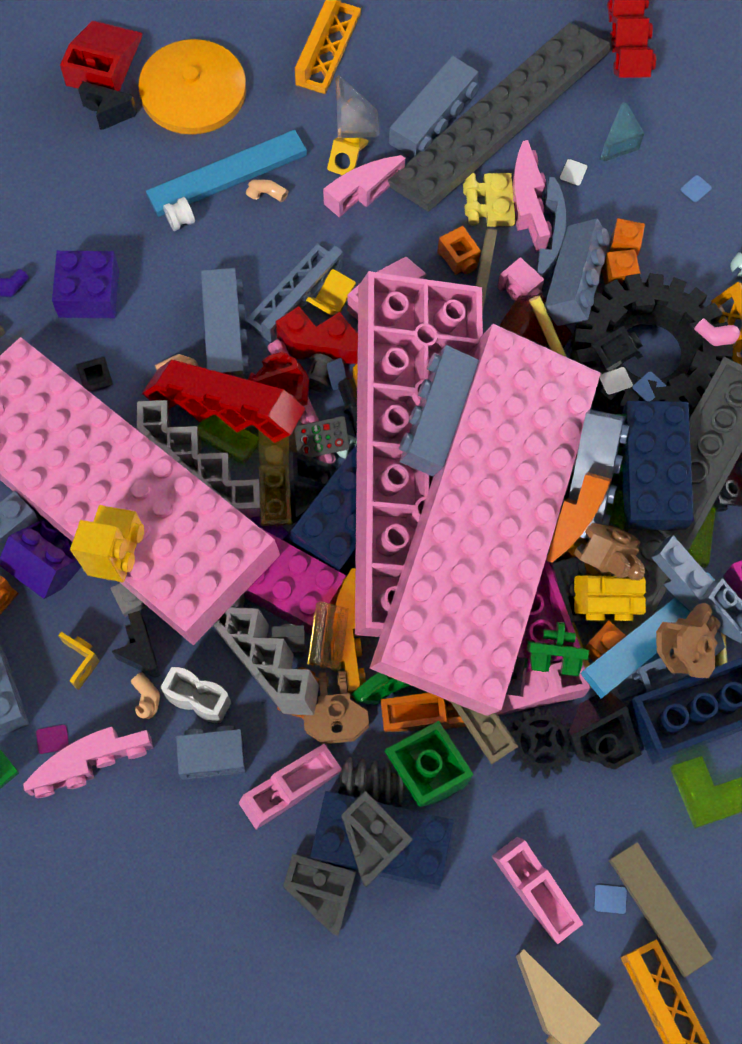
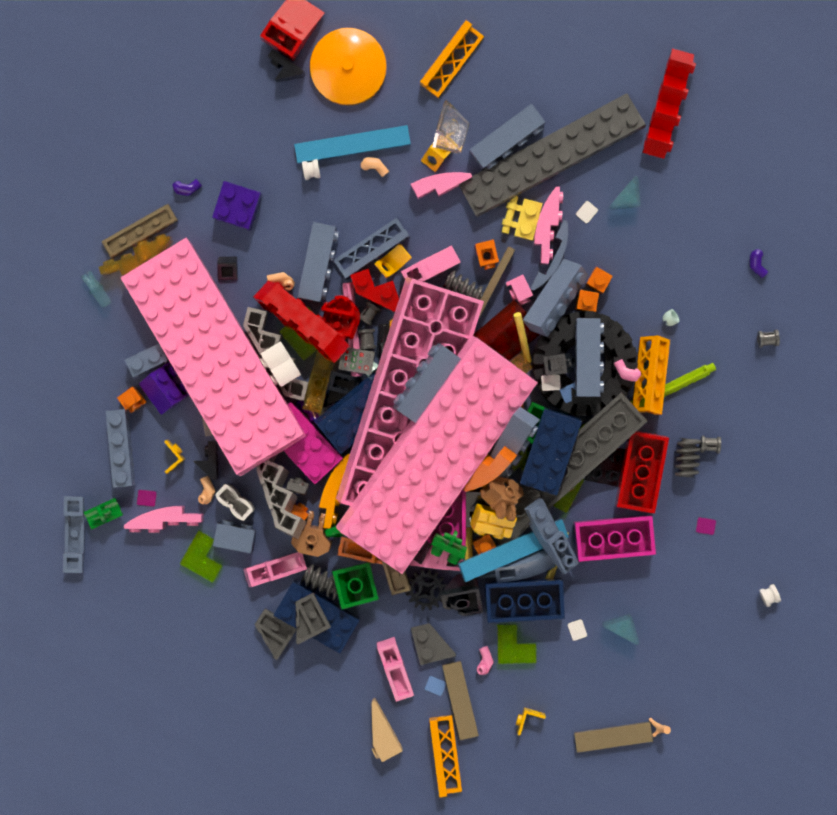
camera: 15 degrees right, 20 degrees up
yellow brick [70,505,144,583] -> none
clear yellow tile [307,601,349,671] -> none
medium blue sticker [327,358,346,390] -> none
medium nougat hinge [656,603,720,678] -> none
medium blue sticker [680,175,712,202] -> none
none -> clear neon green plate [180,530,223,583]
none -> white brick [260,341,301,387]
none -> dark grey bush [358,329,376,350]
none -> dark grey wing [411,623,456,665]
none -> bright pink arm [476,646,494,675]
none -> sand blue brick [575,318,604,397]

